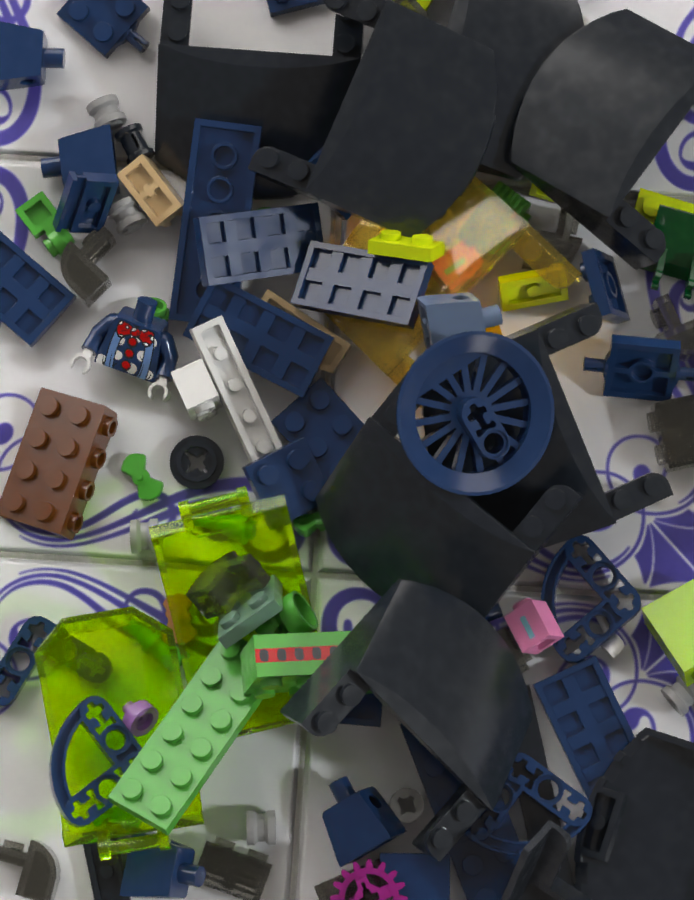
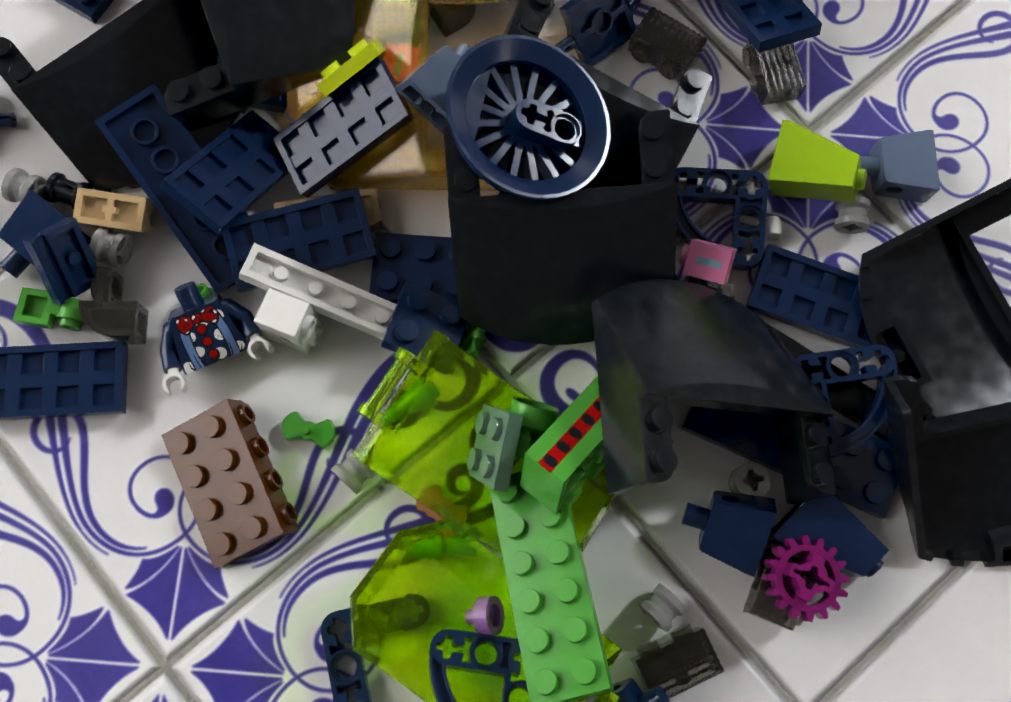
camera: 50 degrees left, 5 degrees down
black gear [170,435,224,490] -> none
clear smoke brick [185,551,271,619] -> none
neon yellow plate [497,265,569,312] -> none

